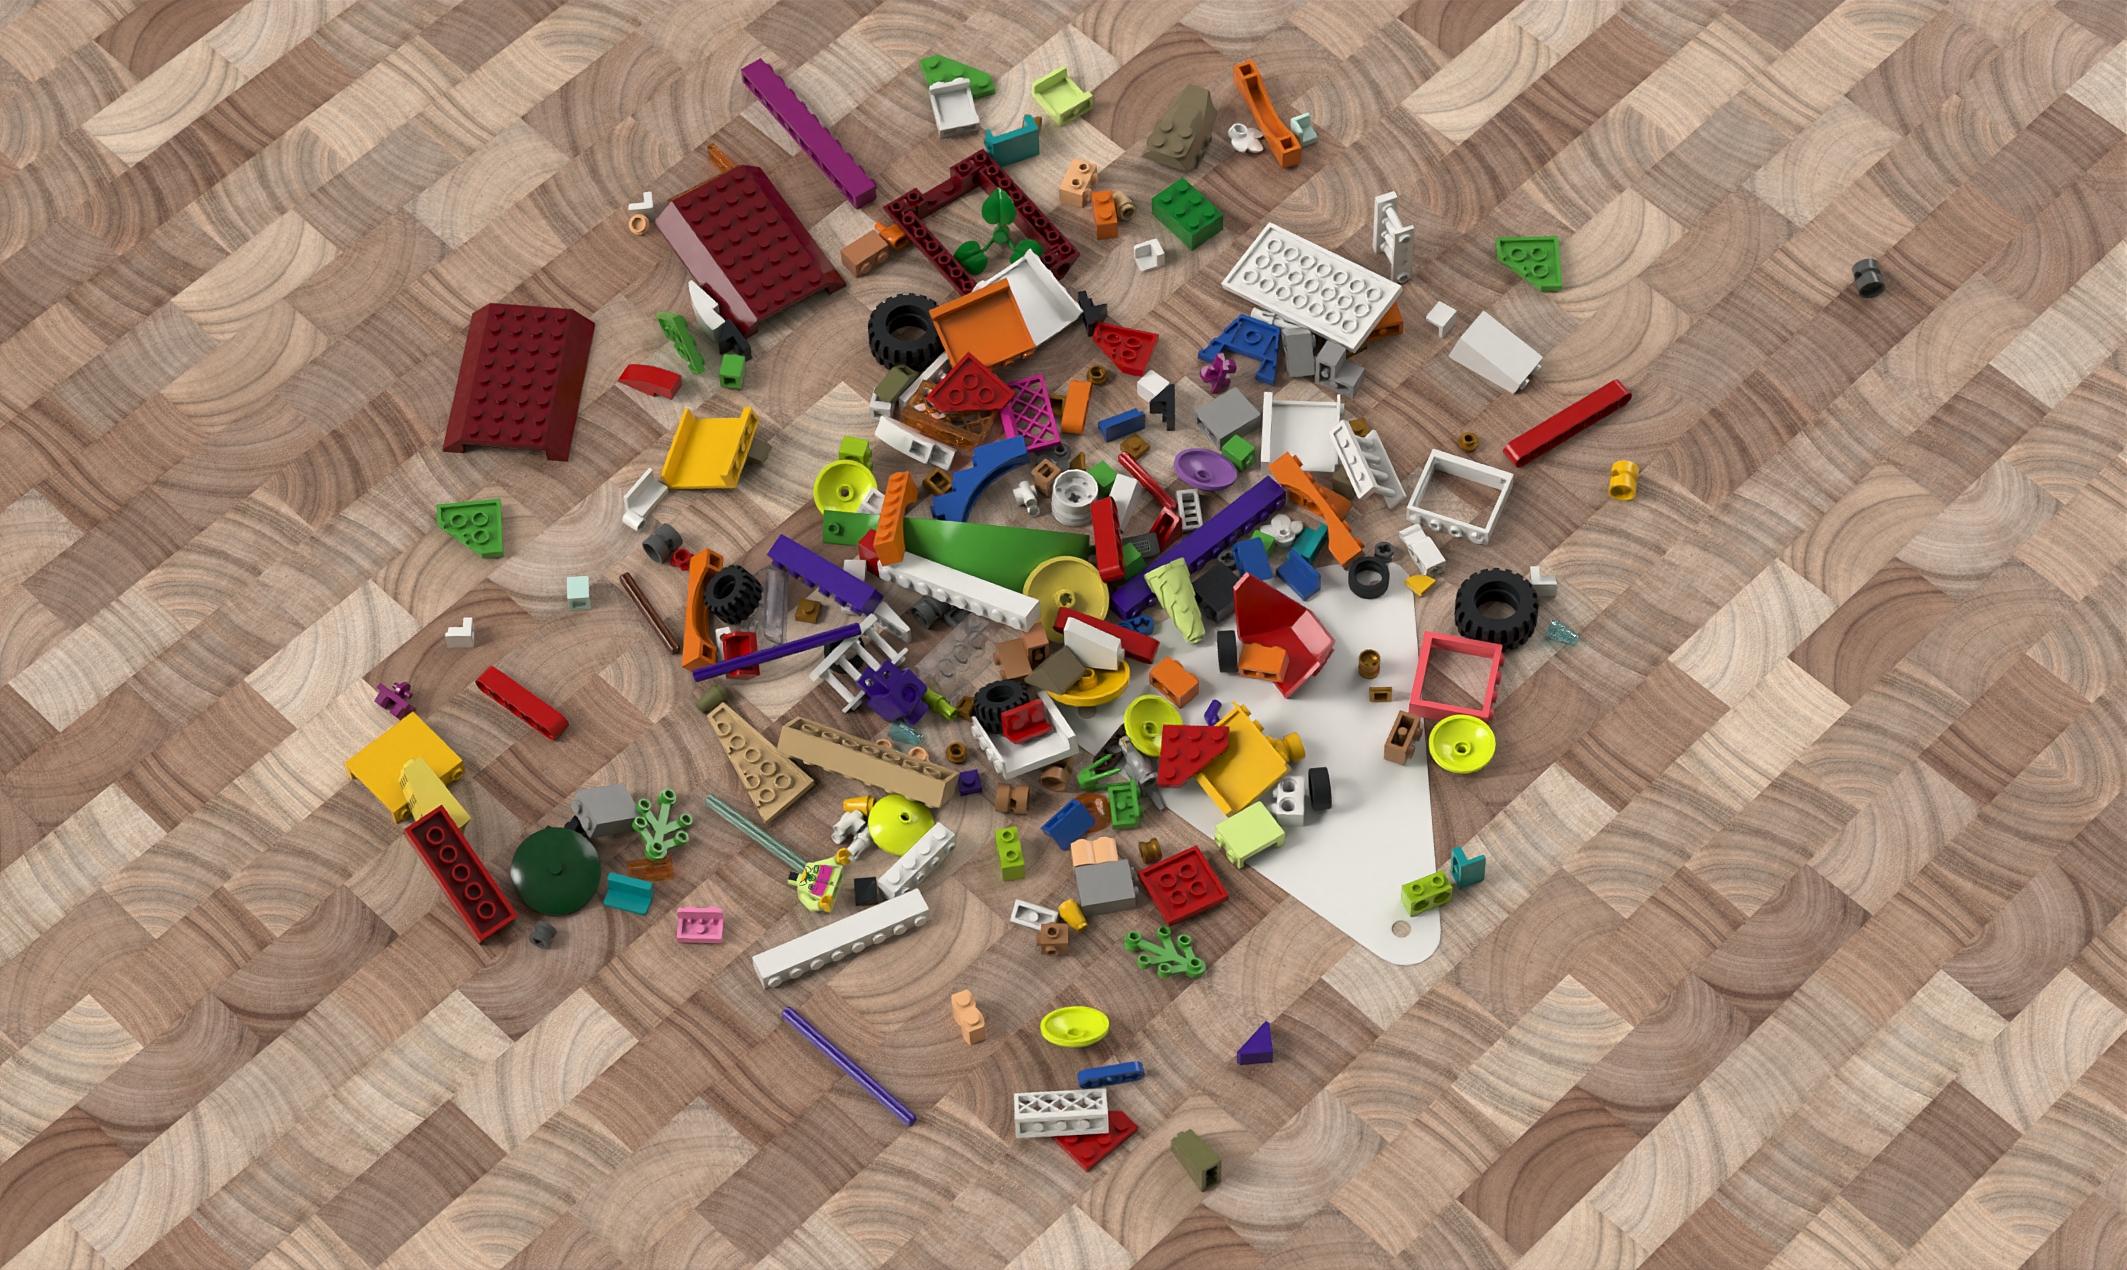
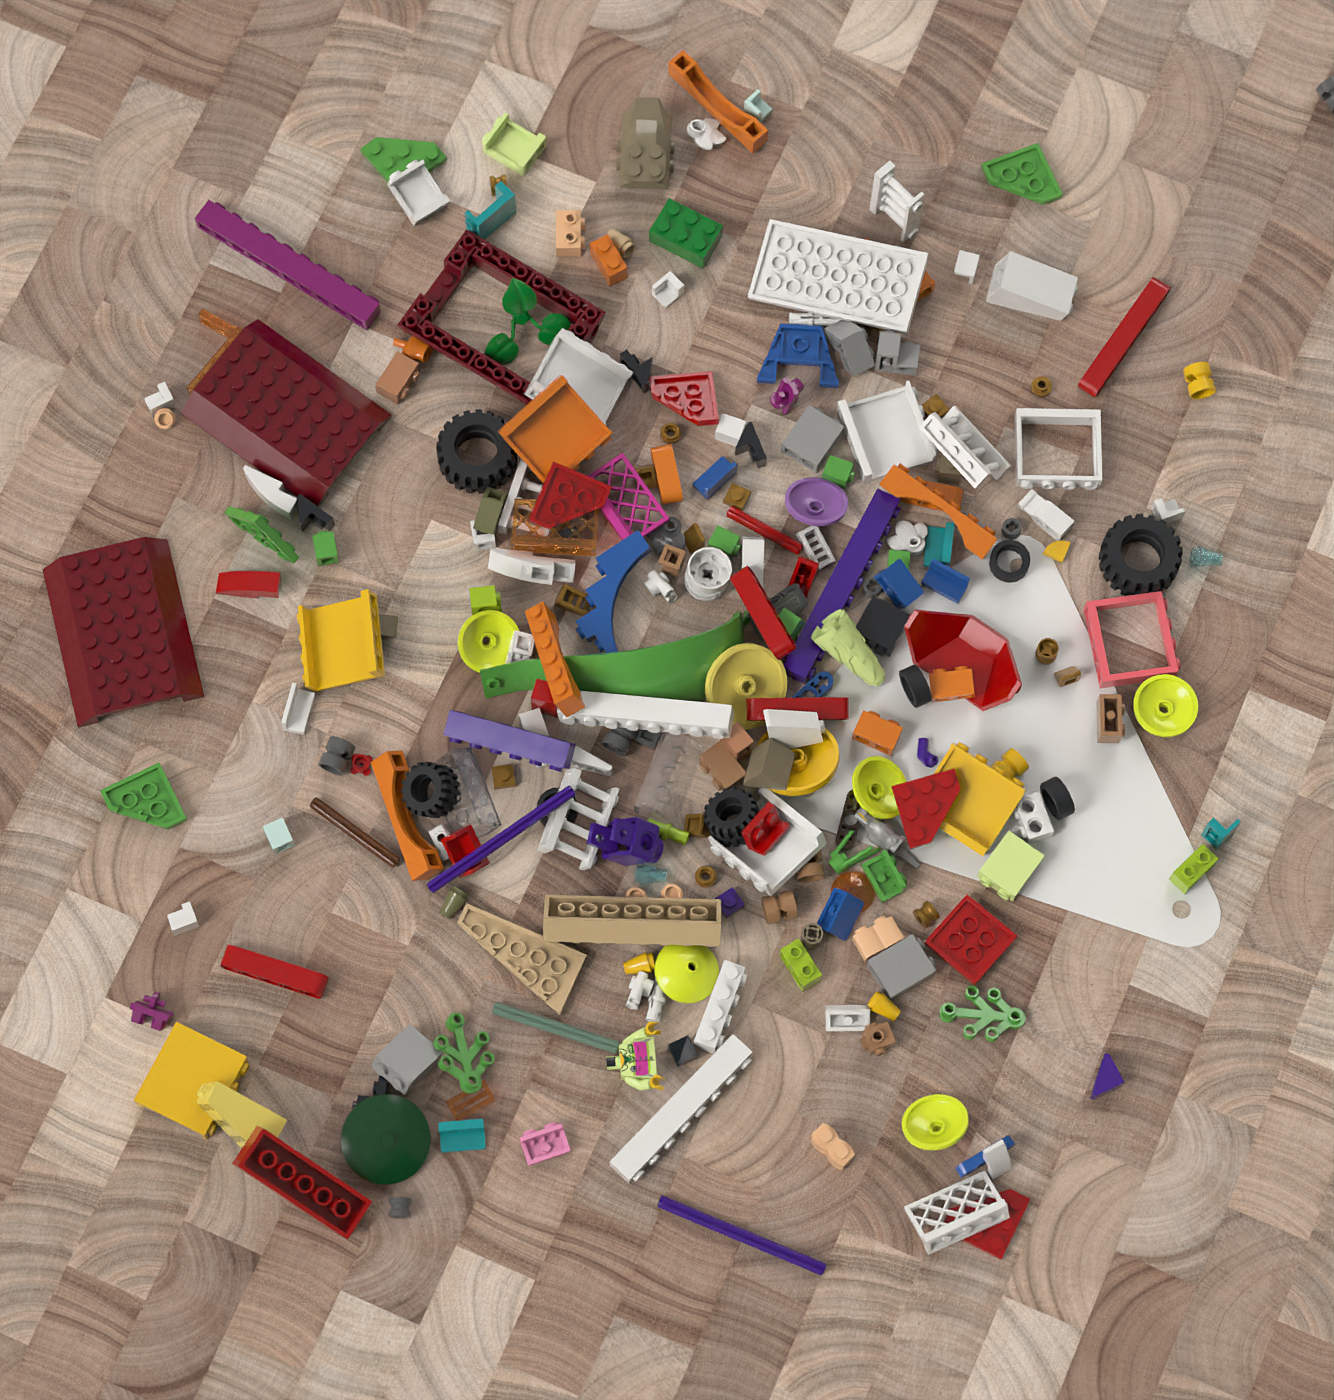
camera: 25 degrees left, 15 degrees up
white hinge [622,510,647,532] -> none
olive slope [1171,1129,1221,1192] -> none
none -> dark tan wheel [801,923,823,949]
none -> white slope [983,1140,1012,1180]

